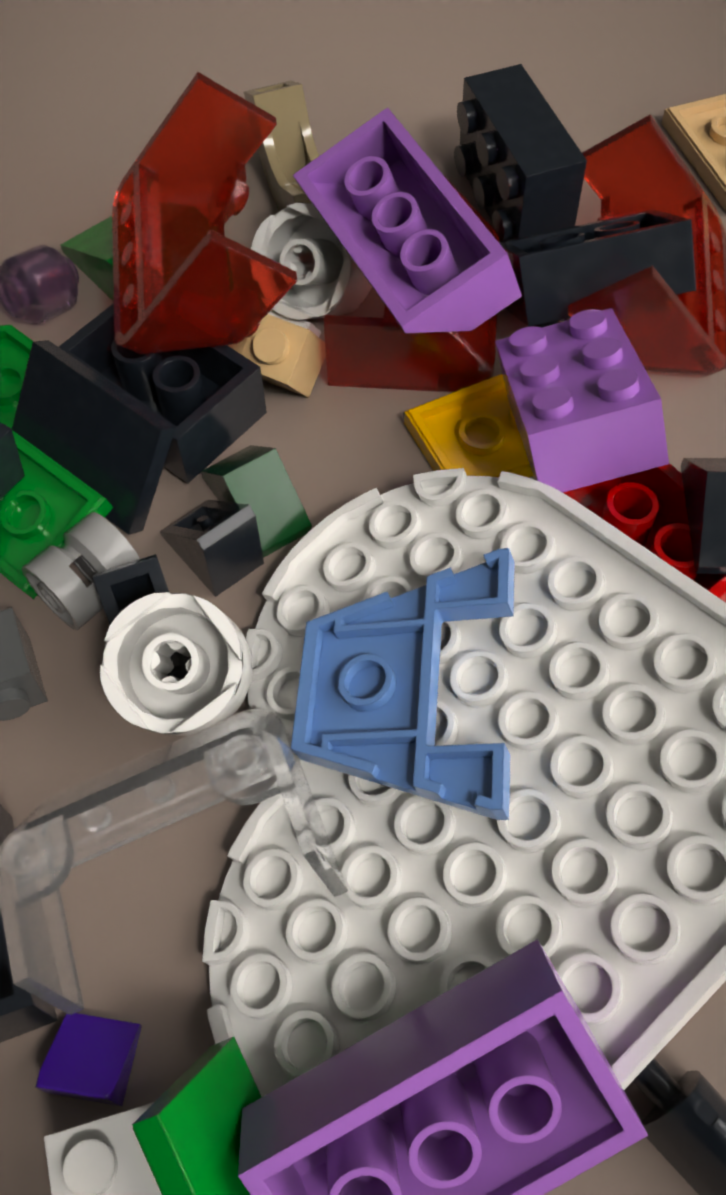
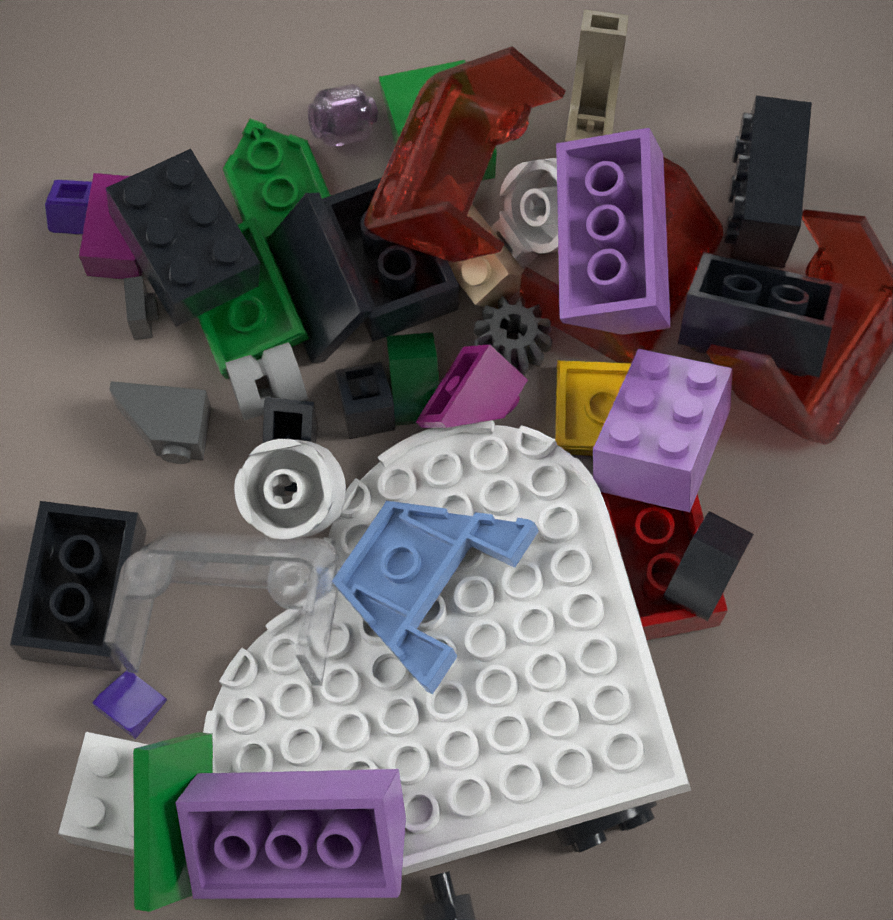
camera: 25 degrees right, 10 degrees up
none -> magenta slope [416,345,528,428]
none -> dark grey gear [474,296,553,376]

